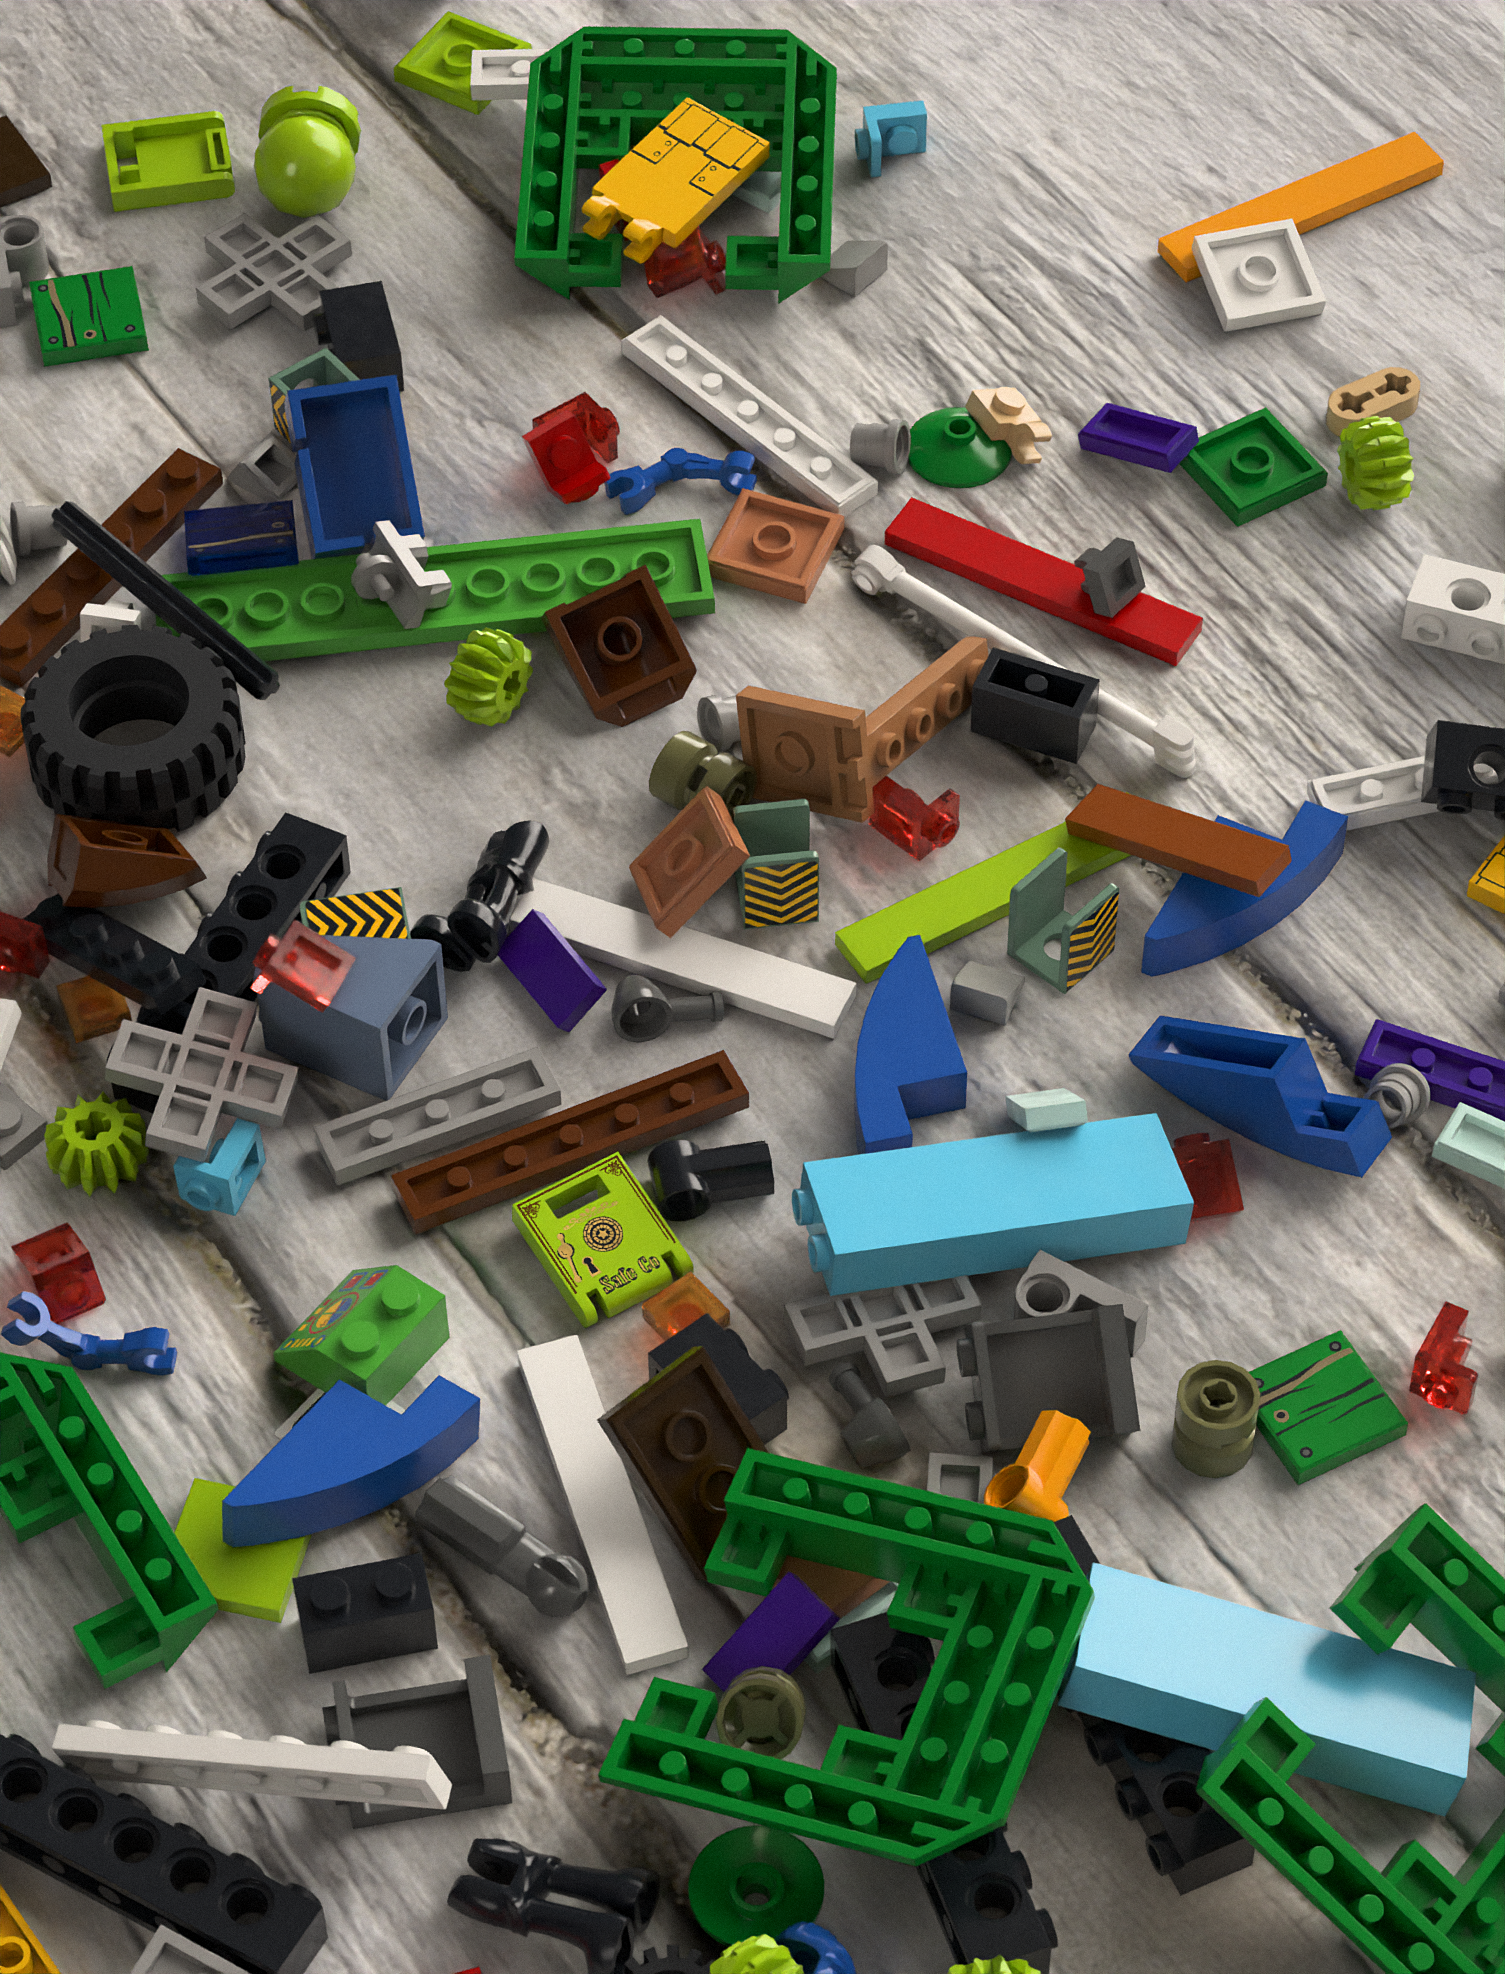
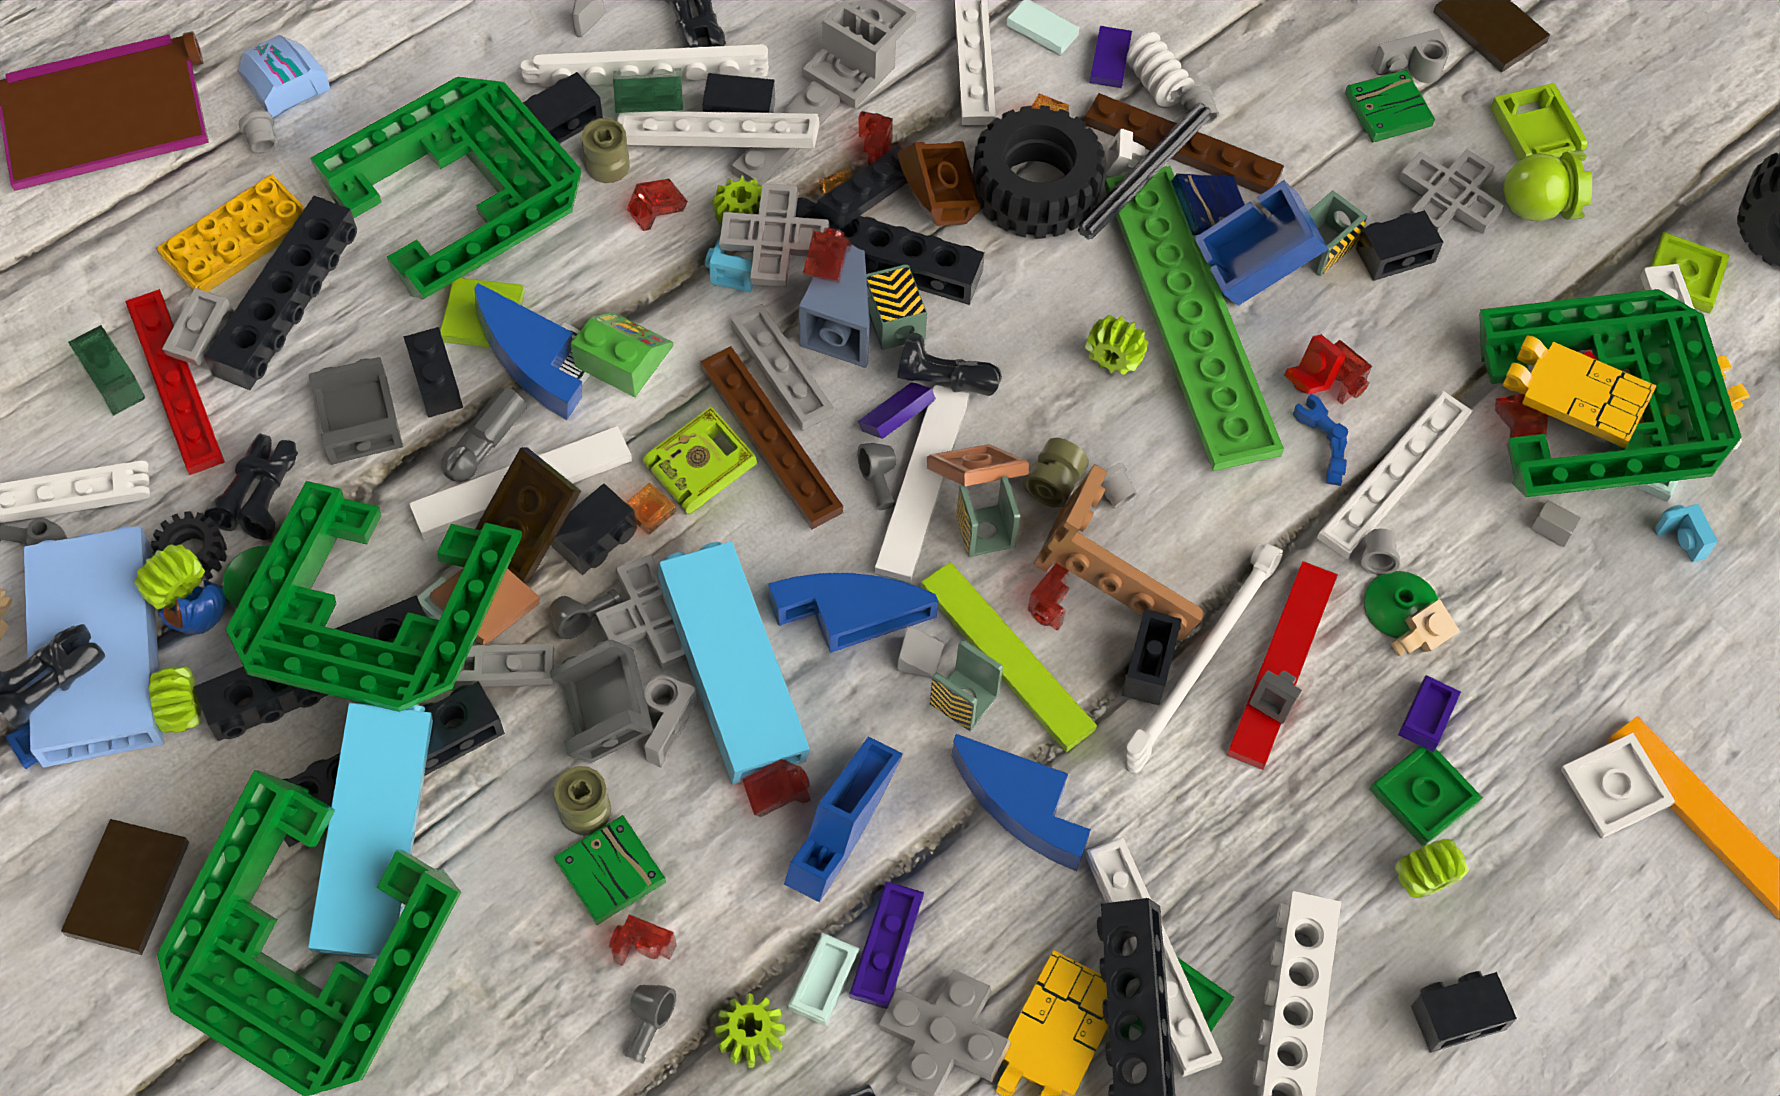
camera: 80 degrees right, 10 degrees up
blue piece [1,1291,178,1376] -> none
white plate [52,1720,452,1810] -> none
light grey hips [351,520,452,629] -> none
reddish brown slope [541,564,697,727] -> none
black piece [647,1140,774,1222] -> none
dark purple tile [702,1572,840,1692] -> none
nougat tile [707,488,845,604] -> none
olive wheel [716,1666,807,1759] -> none
light orange piece [984,1410,1091,1522] -> none
light aqua tile [1005,1088,1088,1132] -> none
dark orange tile [1065,784,1292,897] -> none
tan beam [1326,367,1420,437] -> none
light grey piece [1363,1063,1430,1129] -> none

